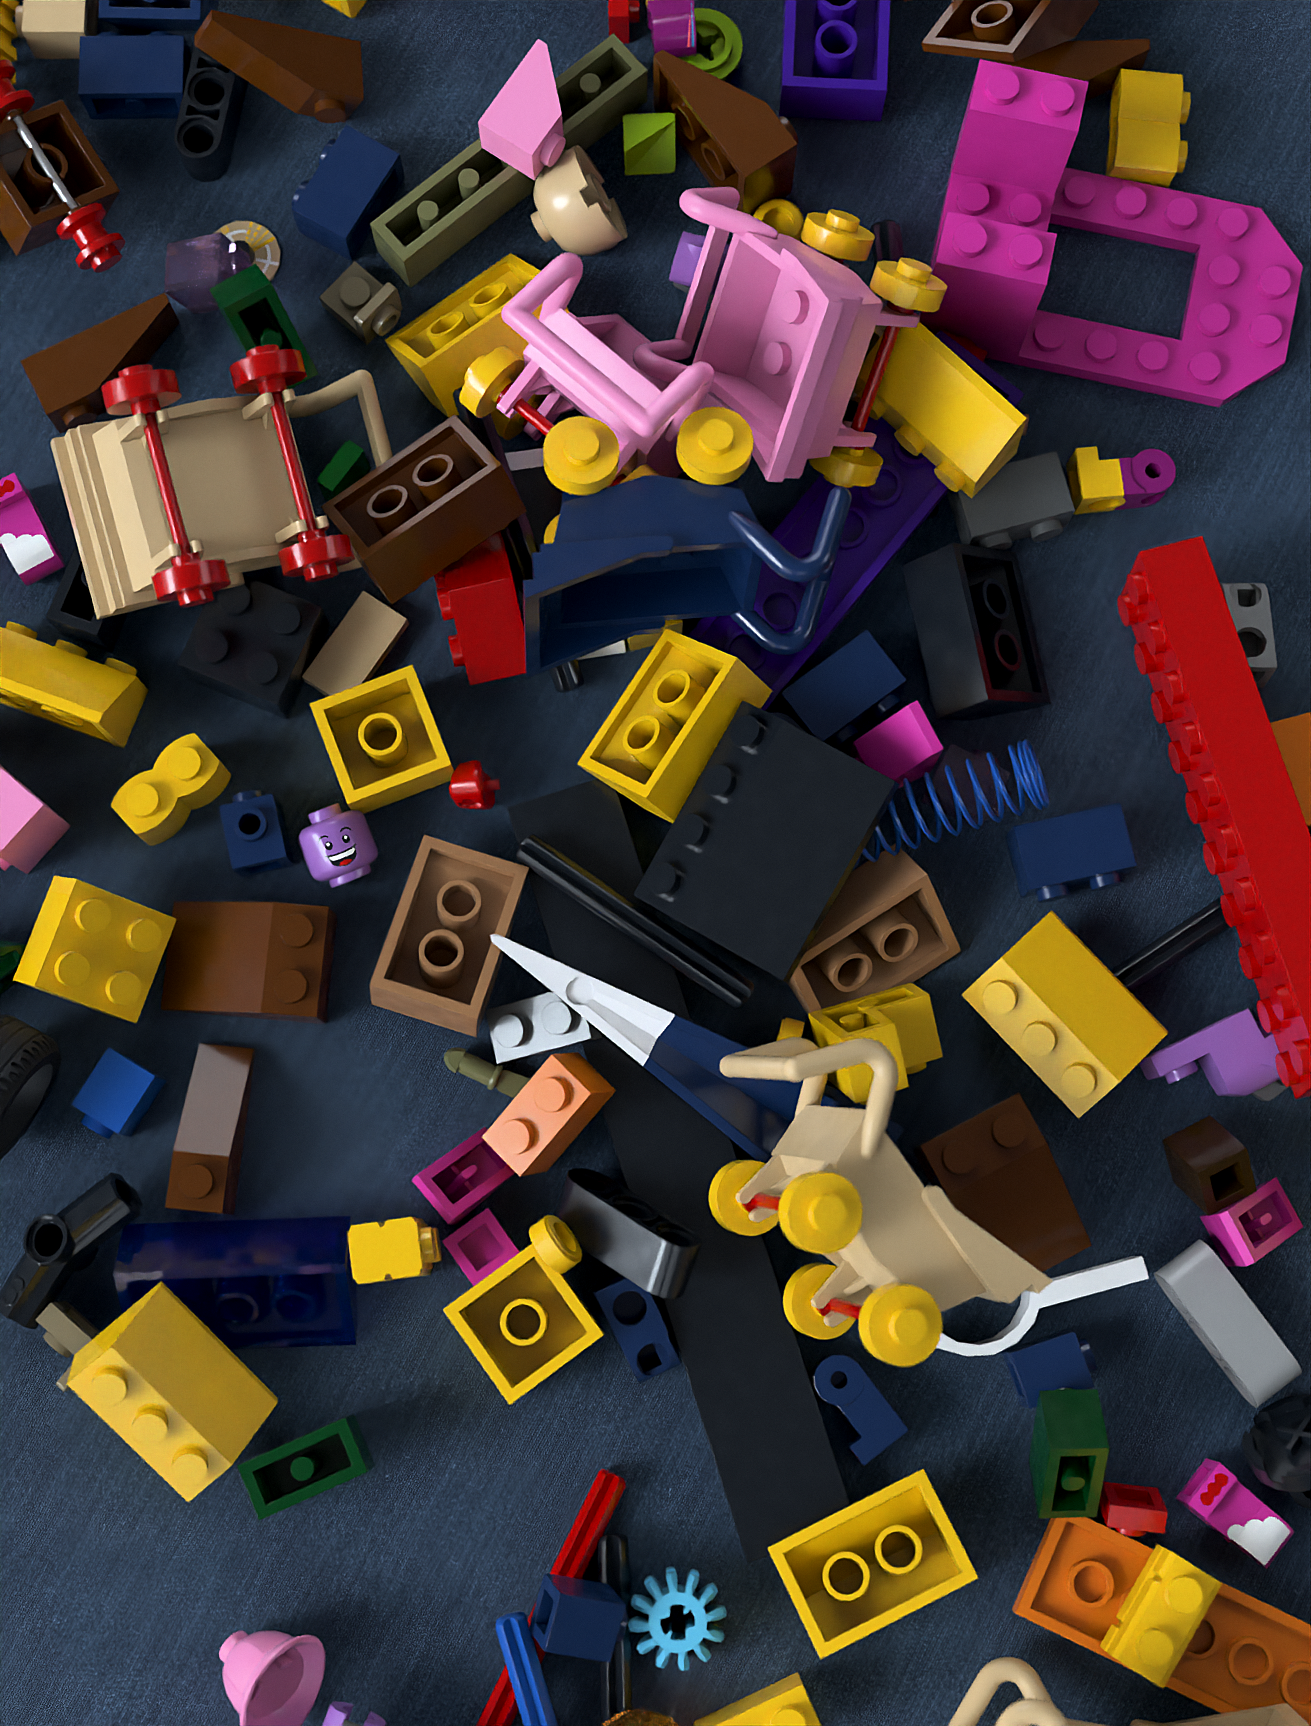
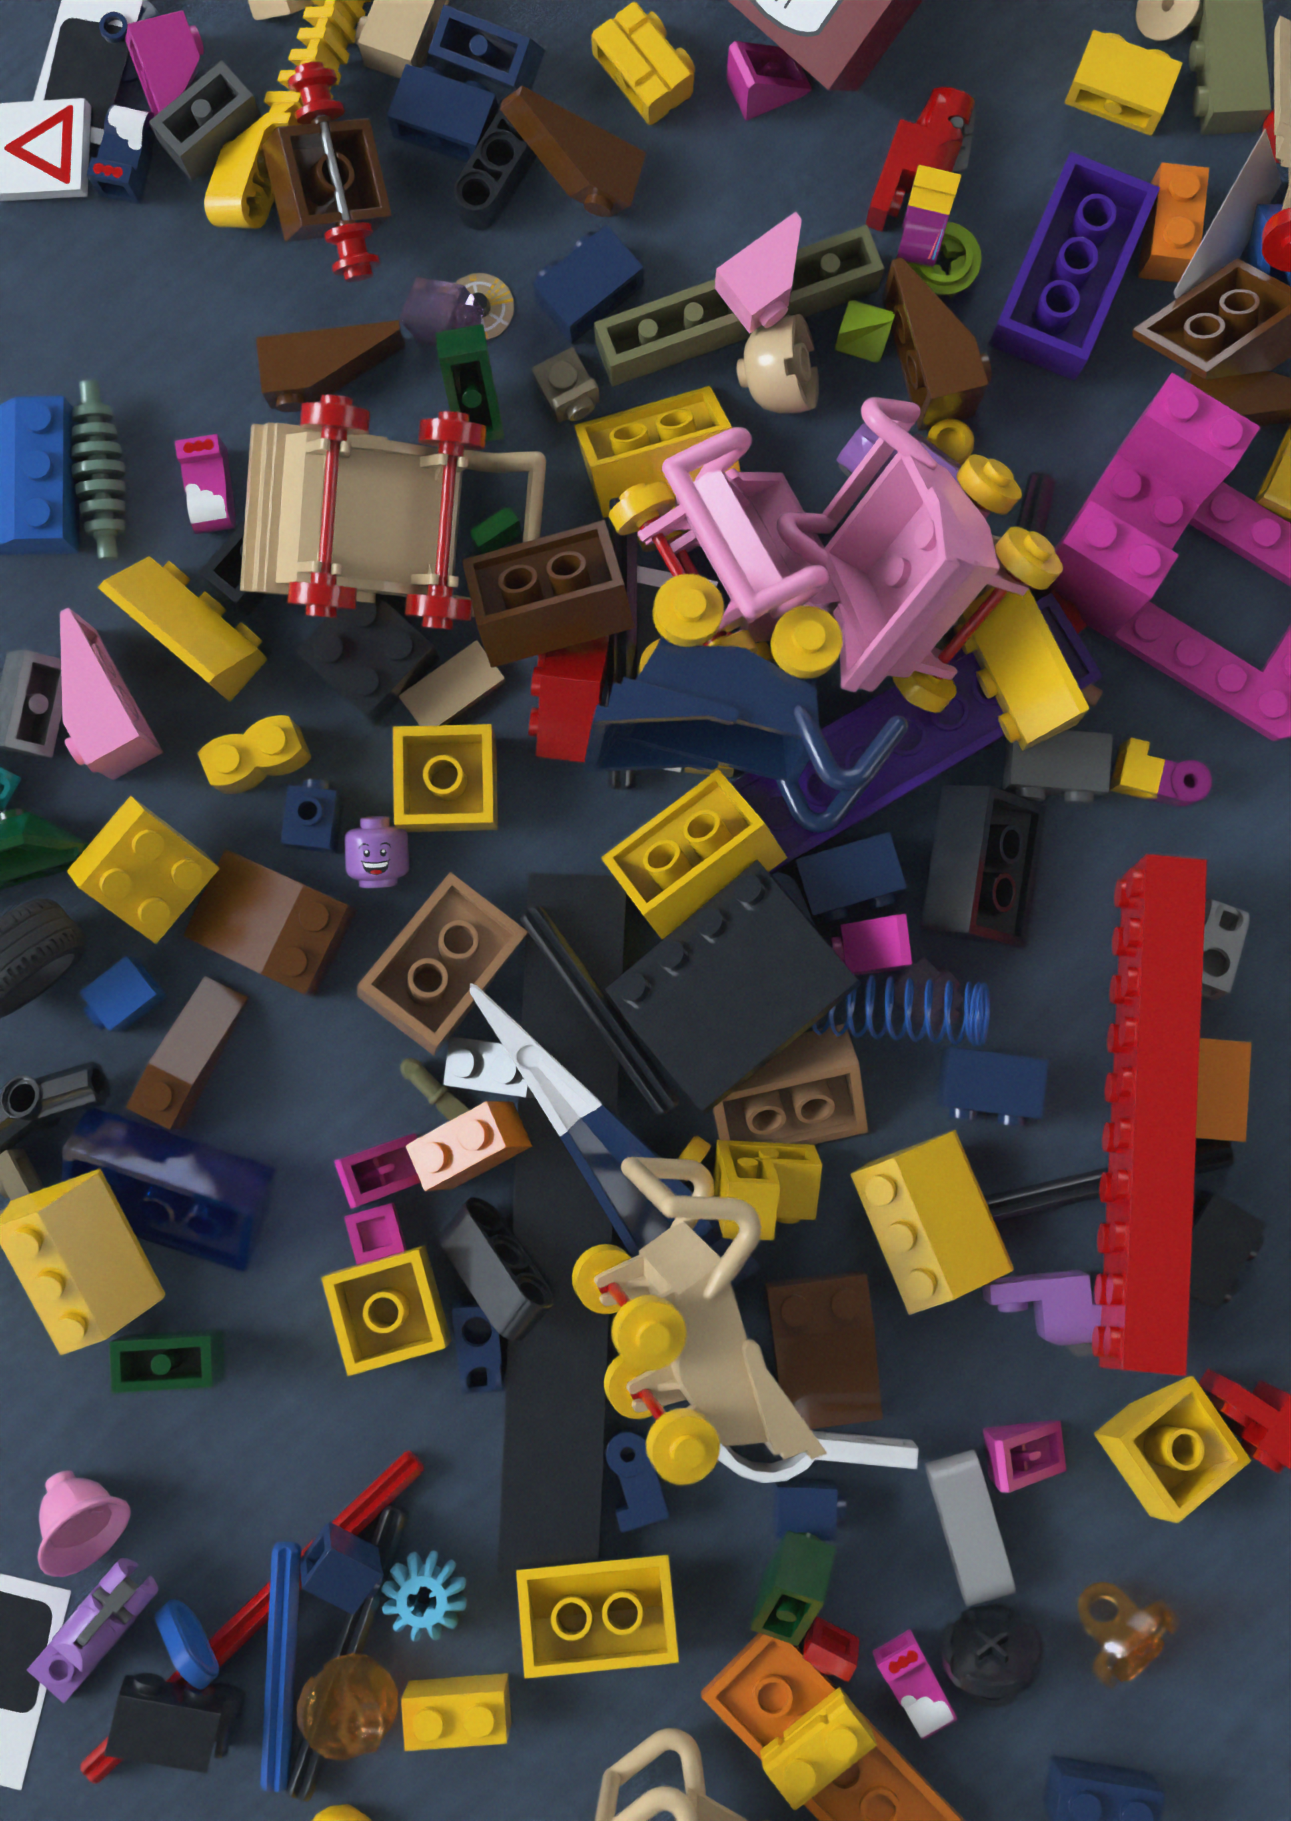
camera: 25 degrees right, 5 degrees up
yellow brick [347,1217,442,1284] -> none
red piece [449,760,501,810] -> none
yellow tile [529,1215,582,1274] -> none
dark brown brick [1162,1116,1257,1216] -> none

